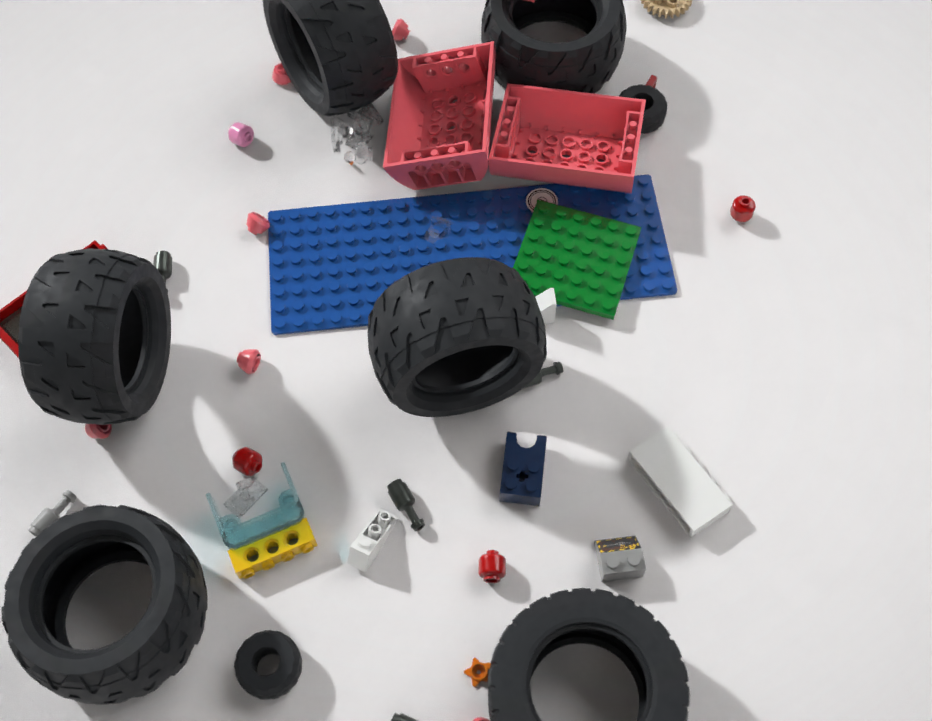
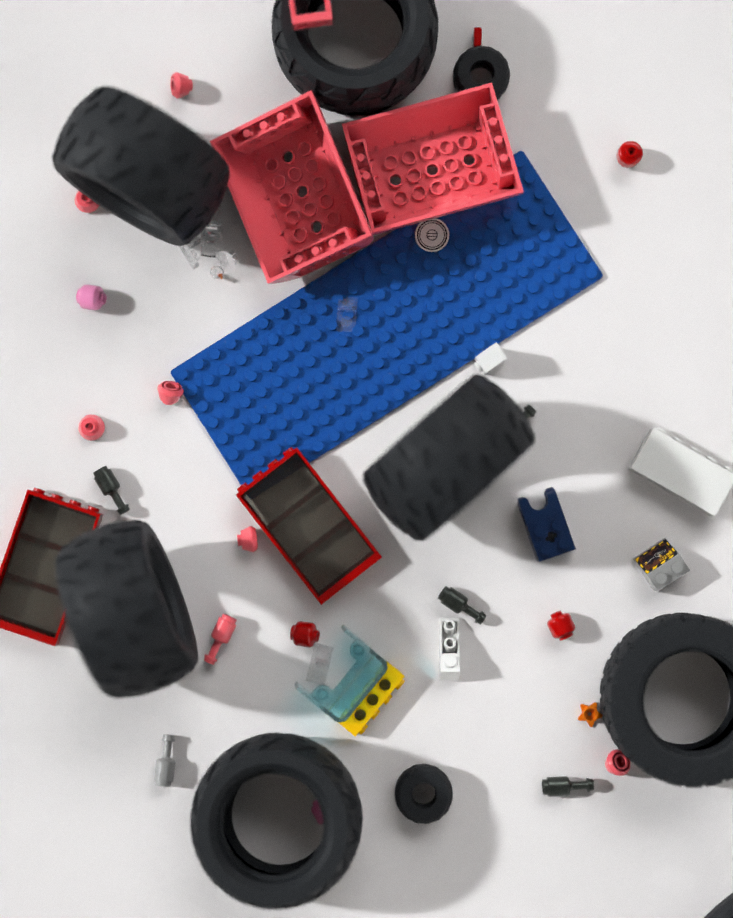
camera: 30 degrees left, 25 degrees up
green plate [513,200,642,320] -> none
none -> coral cone [79,415,105,441]
none -> coral piece [204,613,237,665]
none -> clear smoke window [236,447,382,605]

